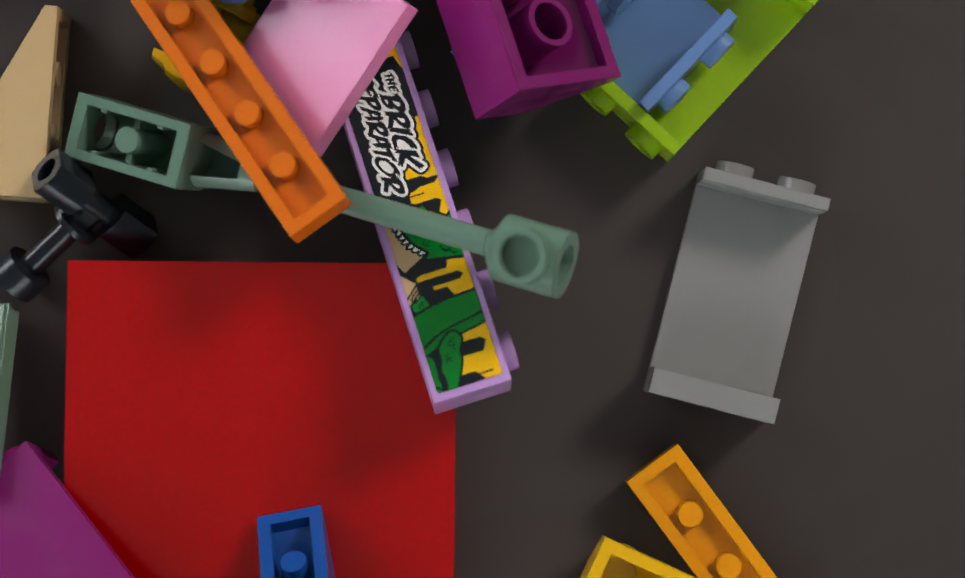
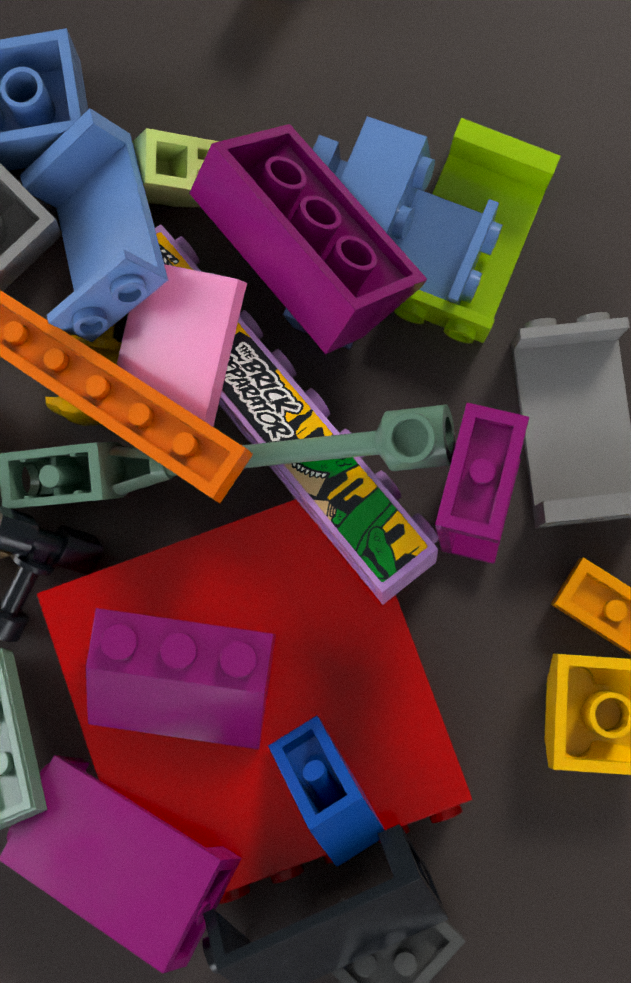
camera: 10 degrees left, 5 degrees down
none -> magenta slope [86,608,276,749]
none -> magenta panel [435,403,529,564]

